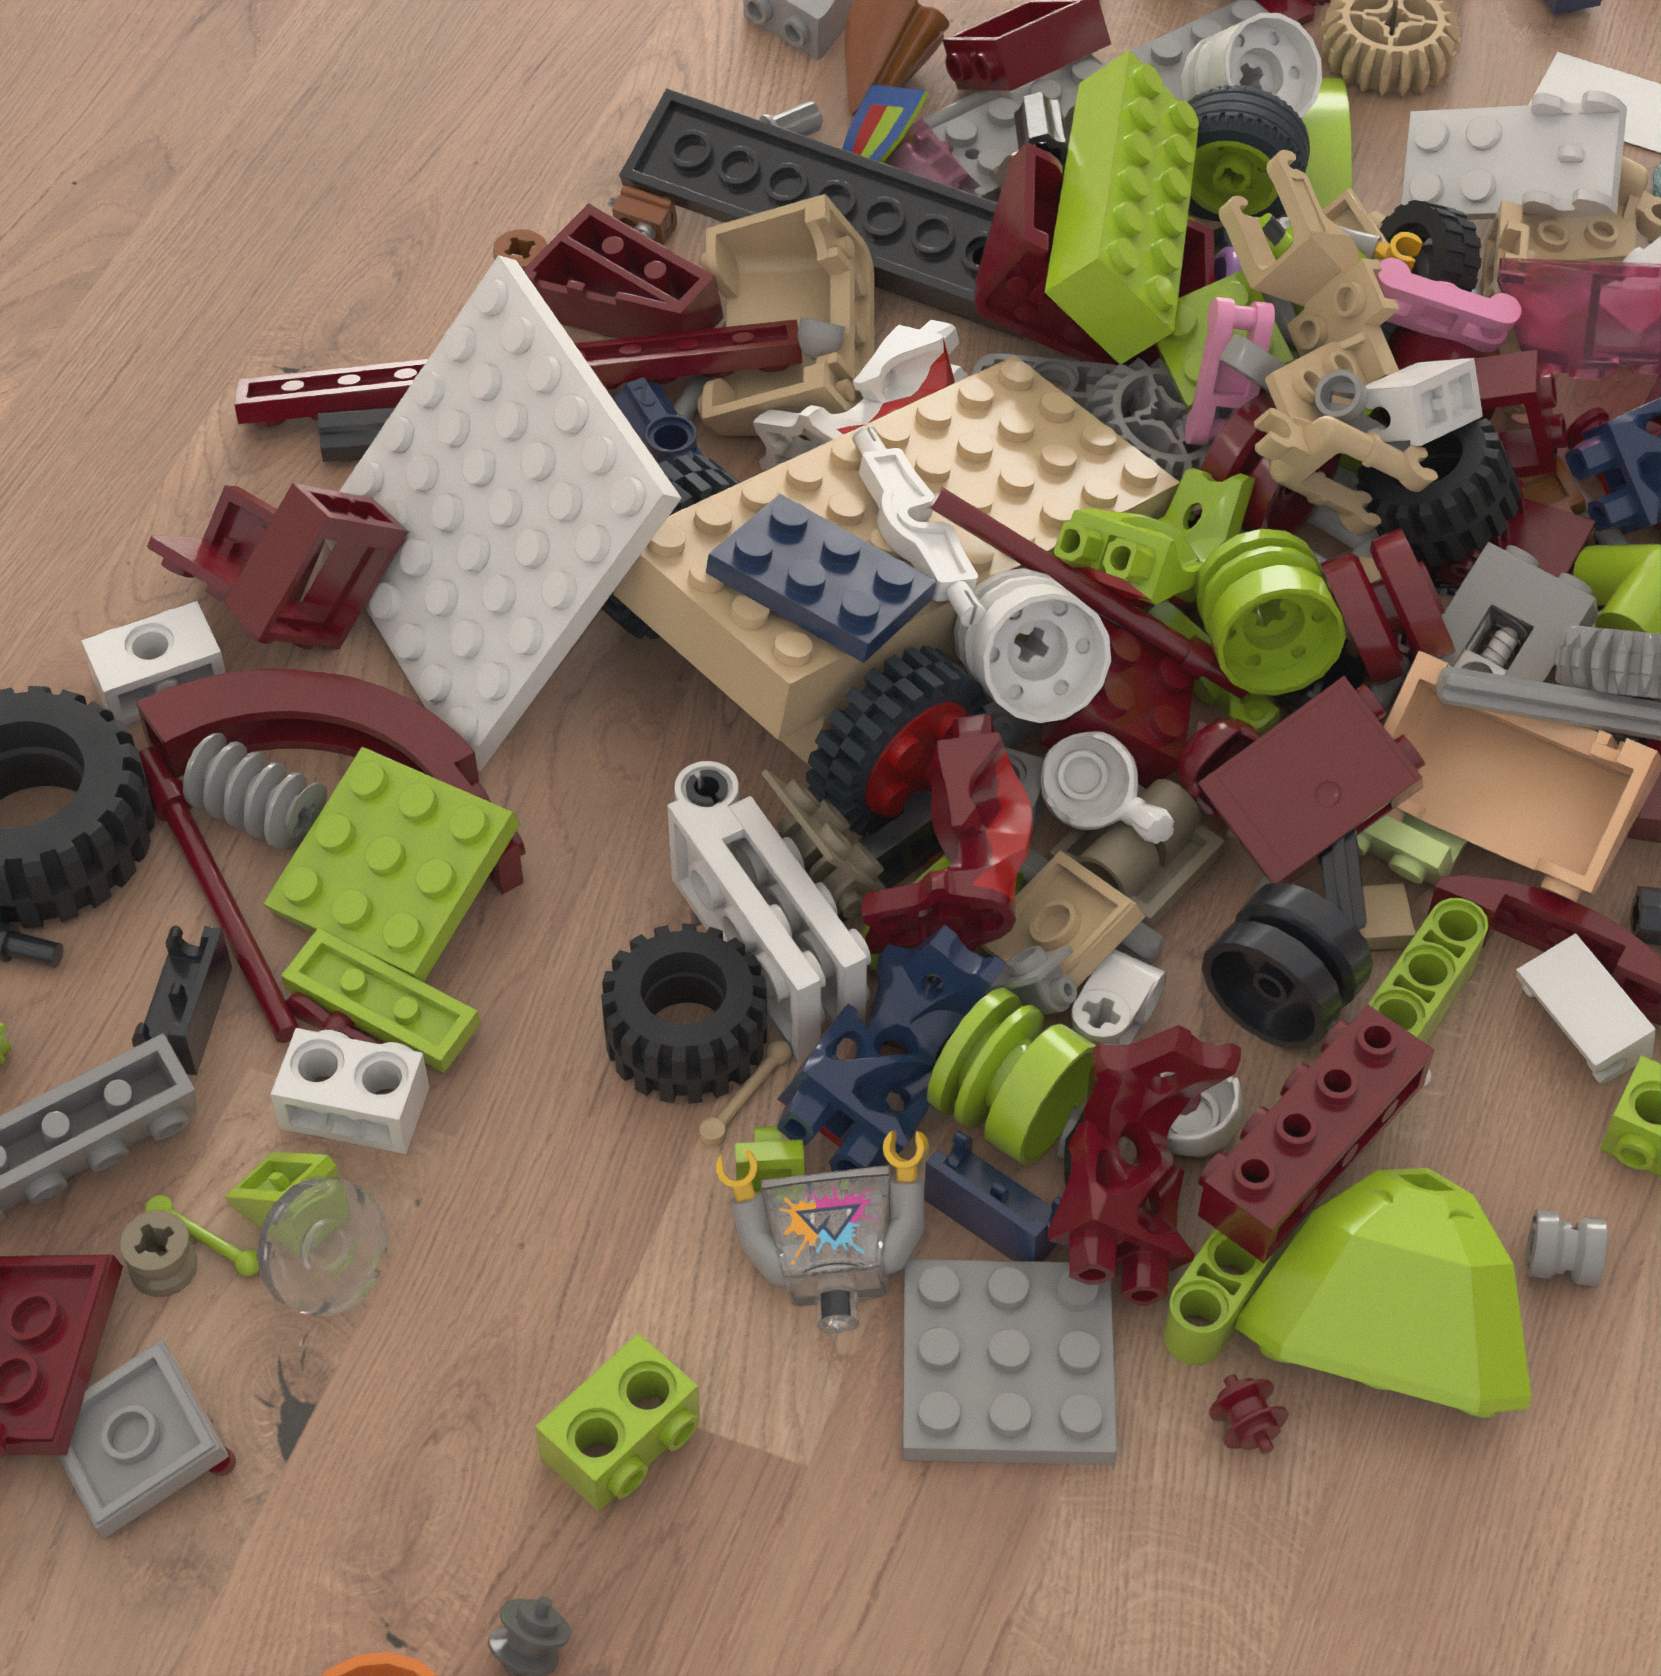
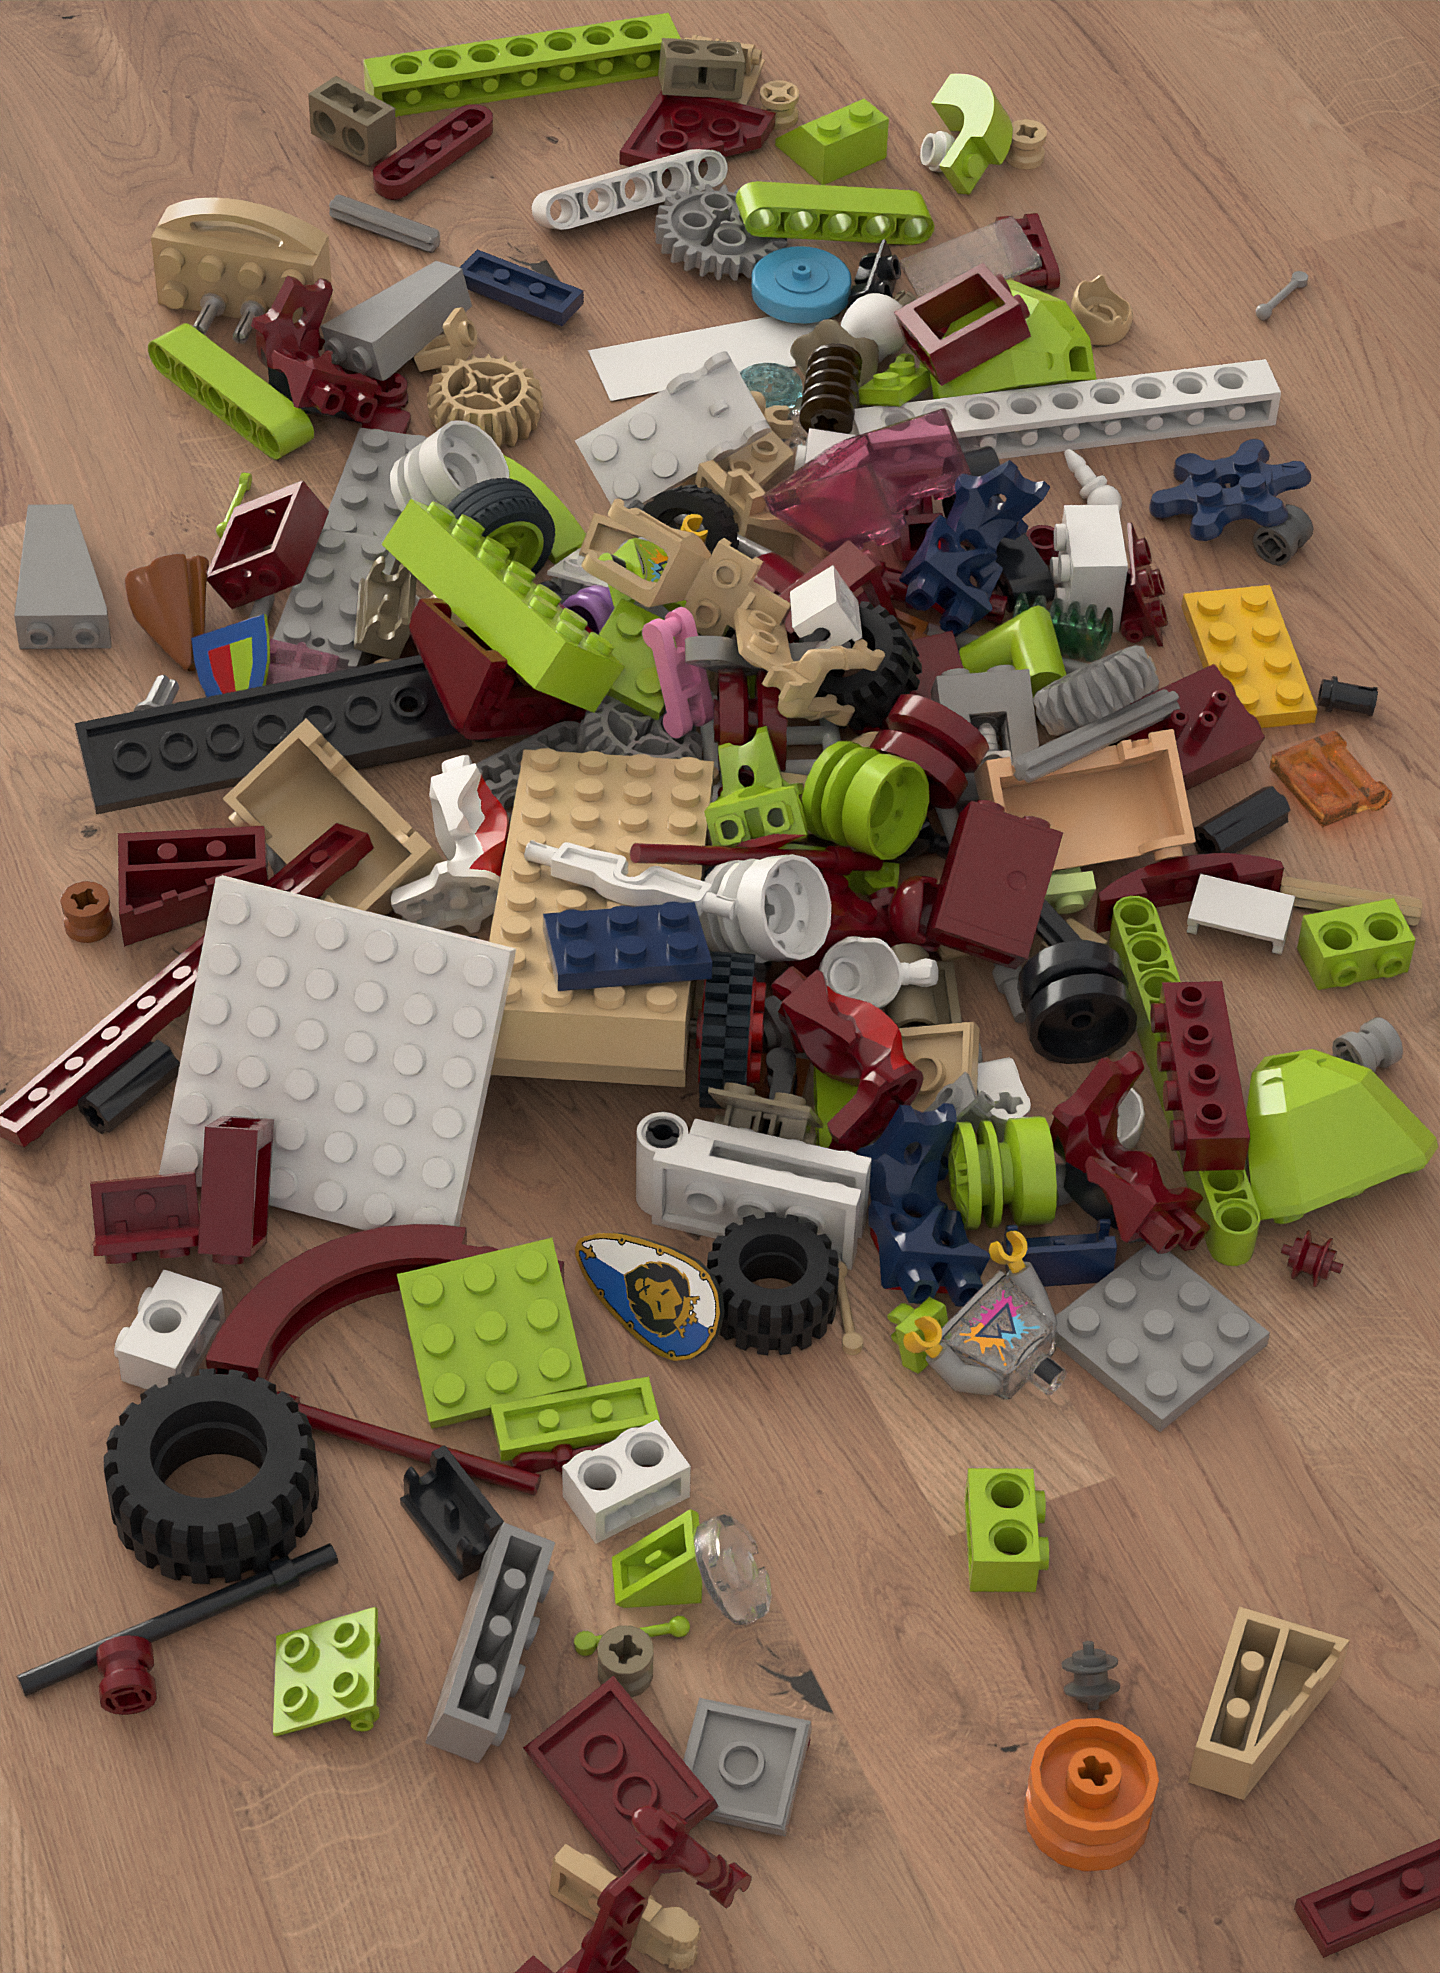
camera: 45 degrees left, 5 degrees down
light grey piece [183,733,328,851] -> none
dark orange piece [612,185,678,245] -> none
light grey hinge [797,317,845,360] -> none
axle [1014,91,1068,167] -> none
light grey hinge [1315,370,1368,422] -> none
bright pink plate [1376,258,1521,353] -> none
none -> shield [575,1233,725,1361]

